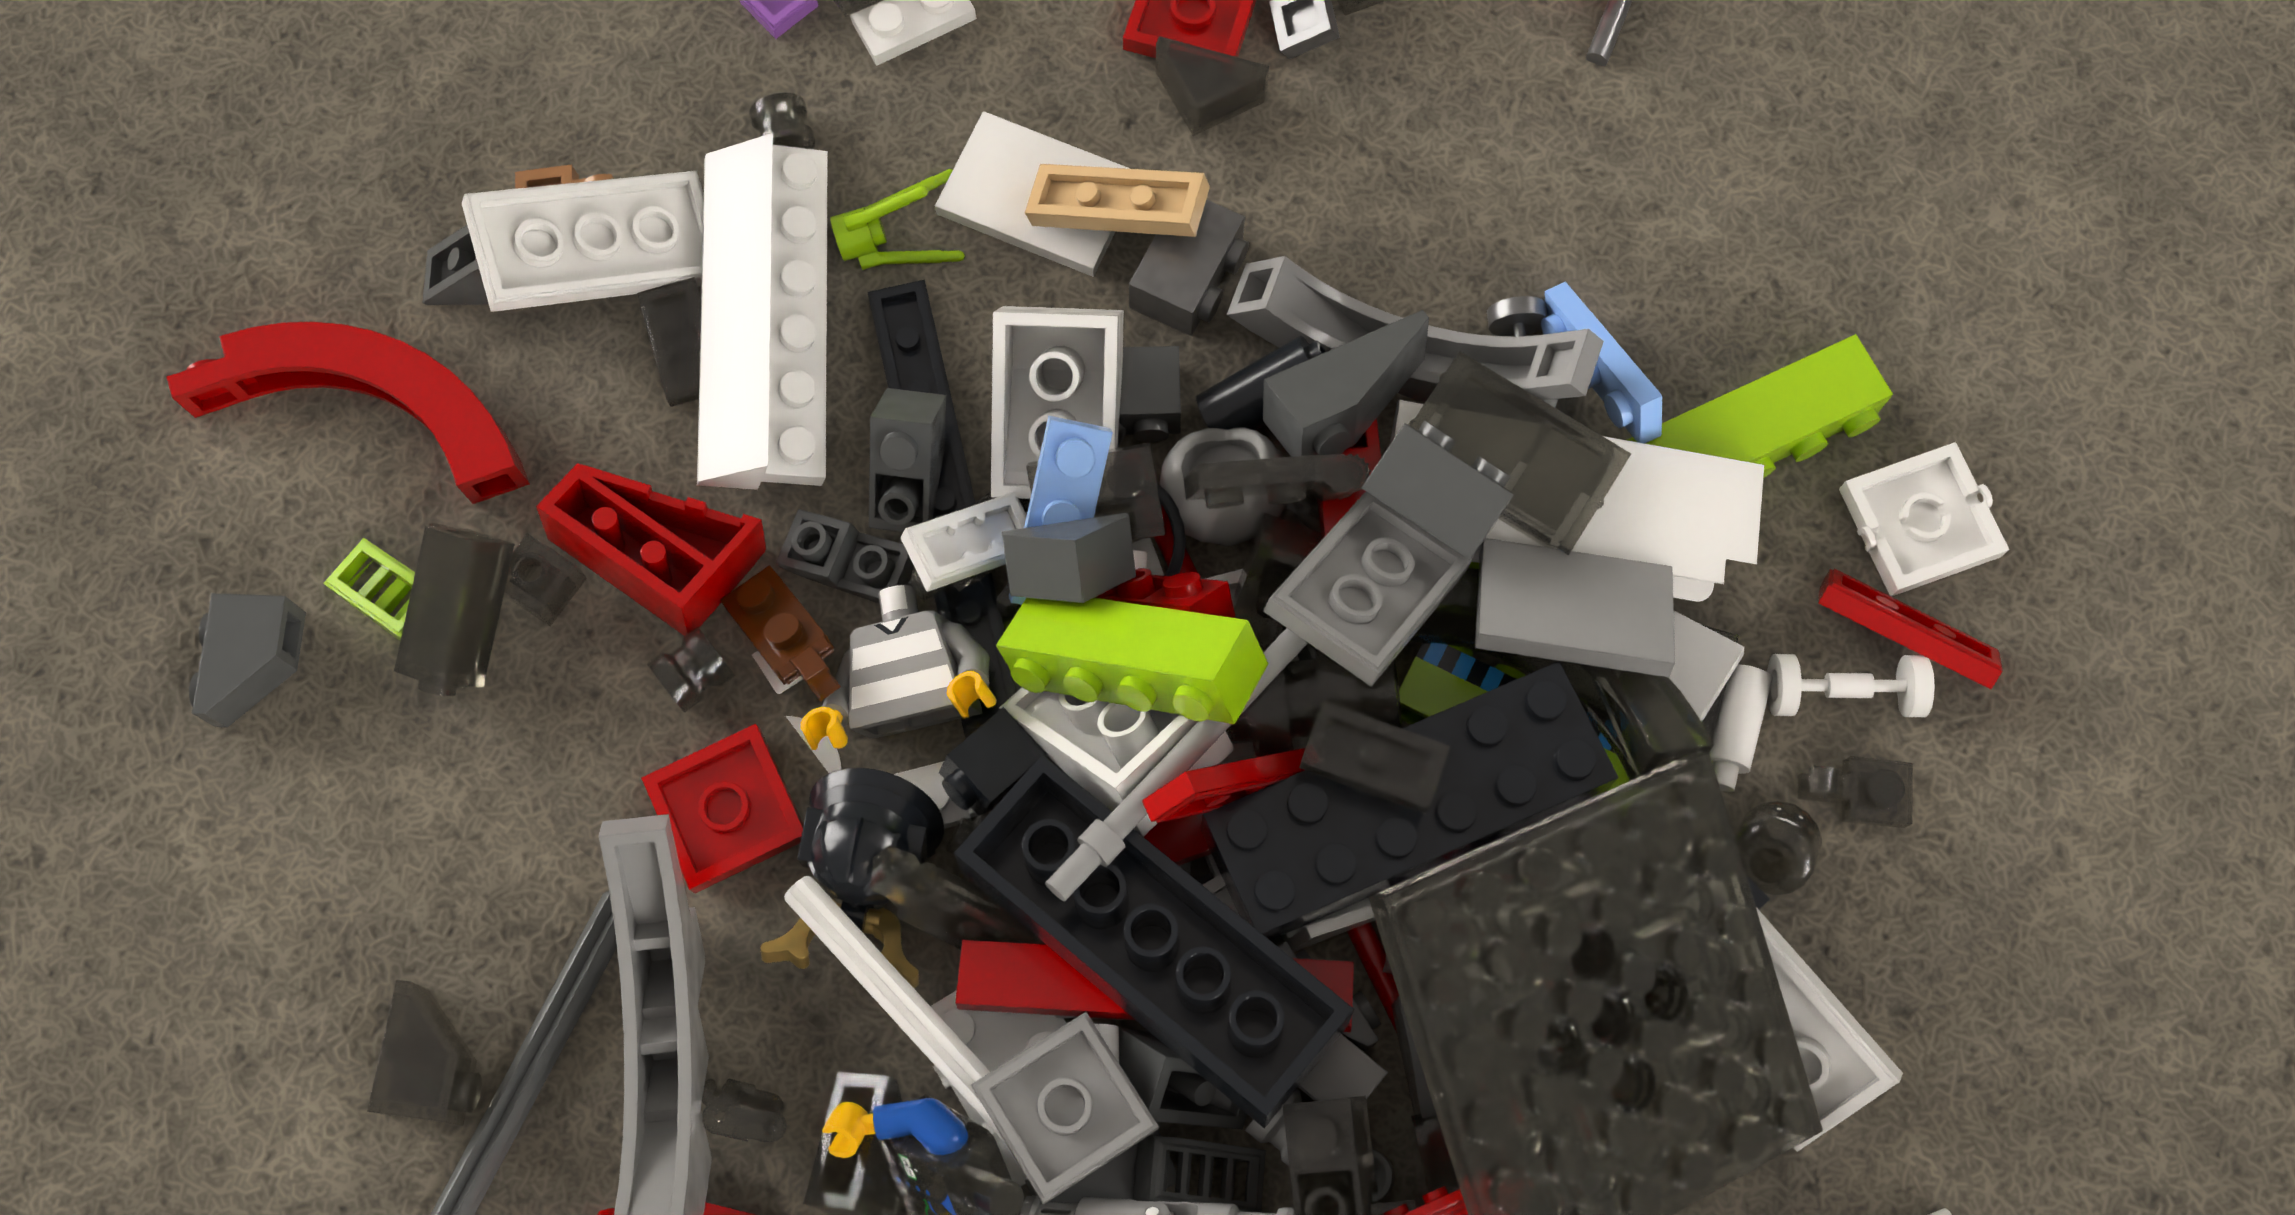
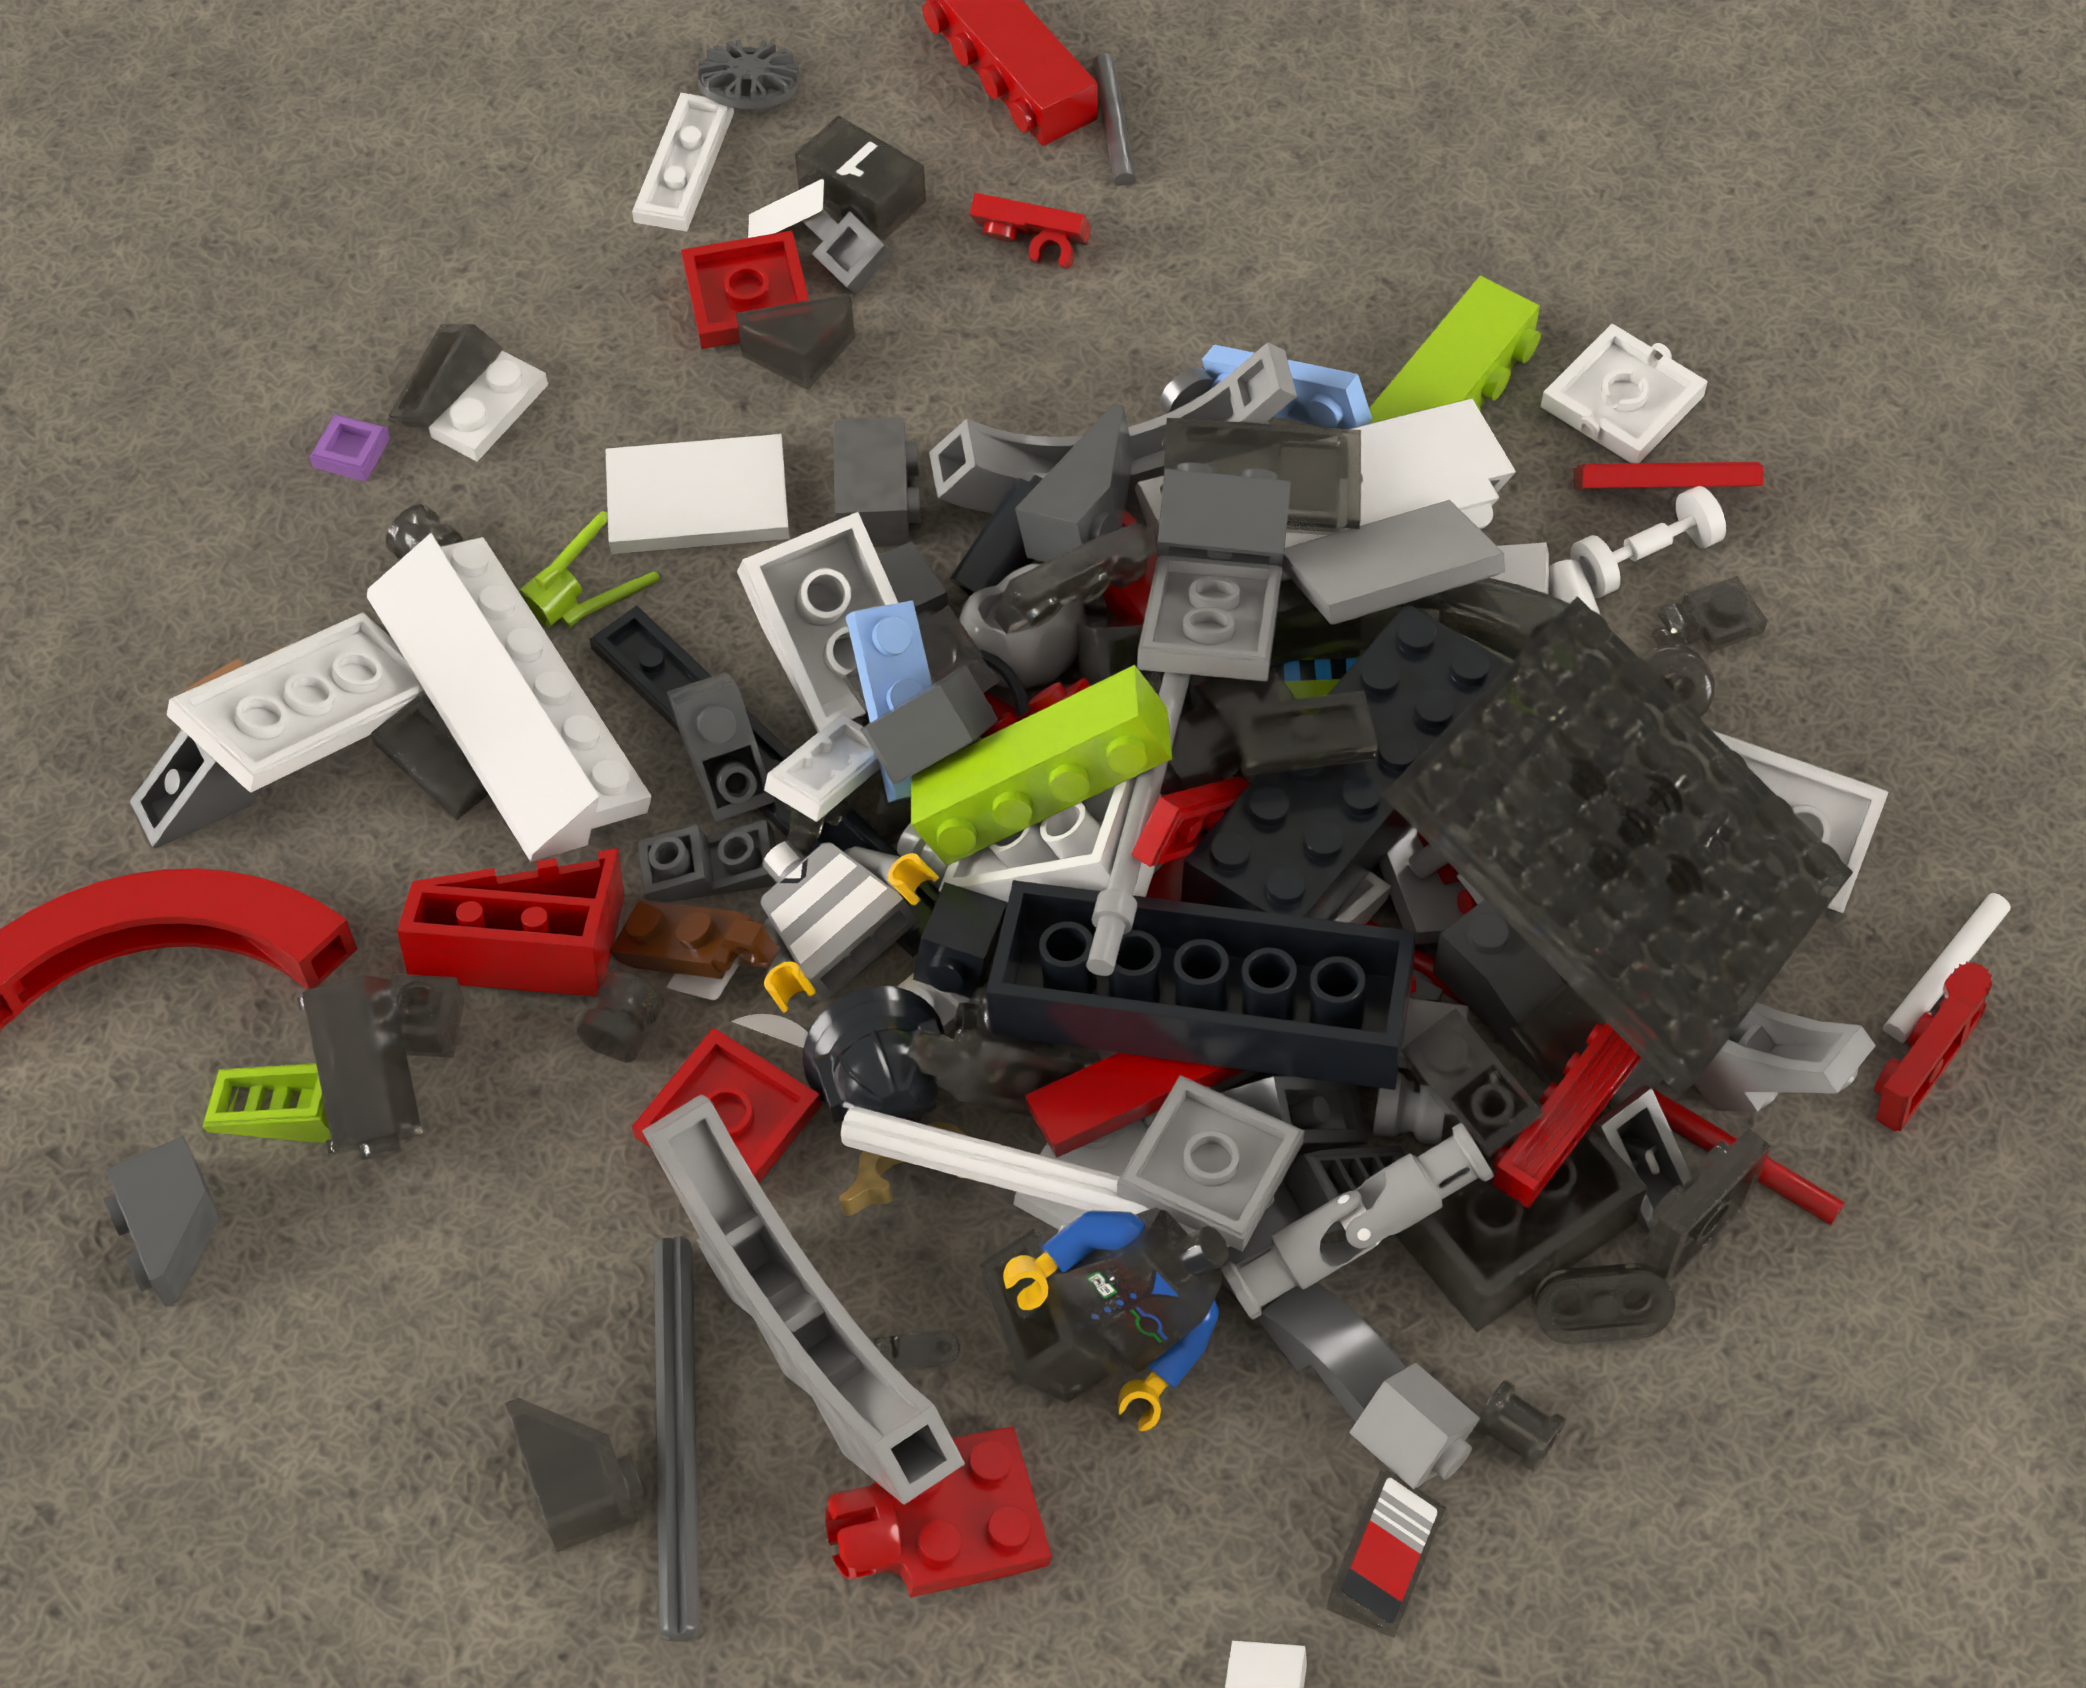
camera: 30 degrees left, 15 degrees down
tan plate [1025,164,1210,237] -> none
none -> red plate [969,192,1091,269]

